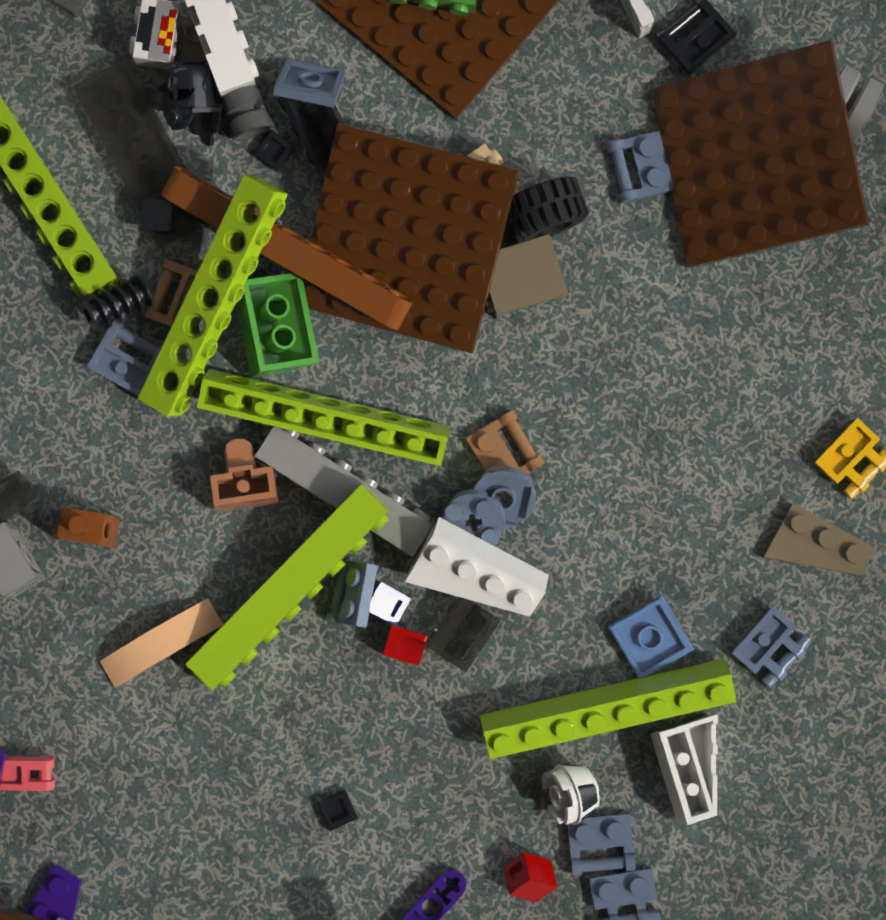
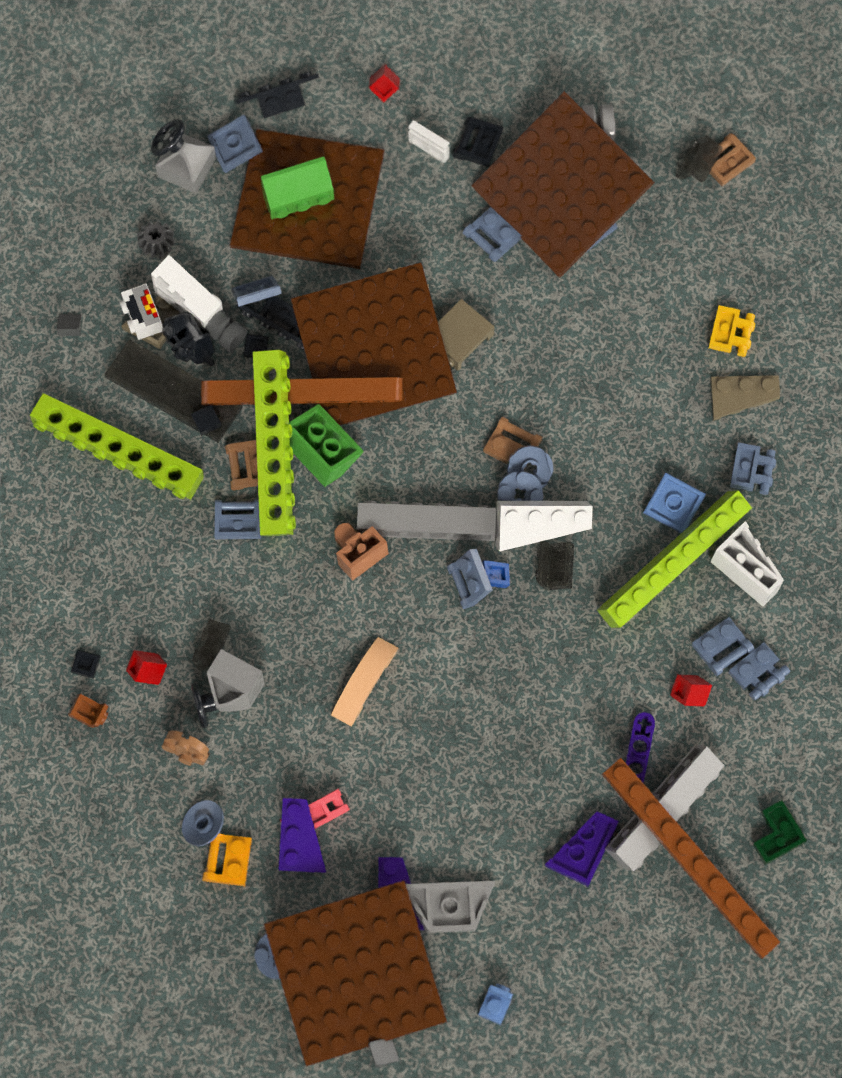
camera: 30 degrees left, 15 degrees down
dark orange torso [56,507,120,549] -> none
black piece [81,275,152,333] -> none
lime brick [185,483,391,691] -> none
lime brick [197,369,451,466] -> none
black tile [317,789,358,832] -> none
red panel [383,625,428,666] -> none
black tyre [508,177,589,242] -> none
white cone [542,764,599,825] -> none

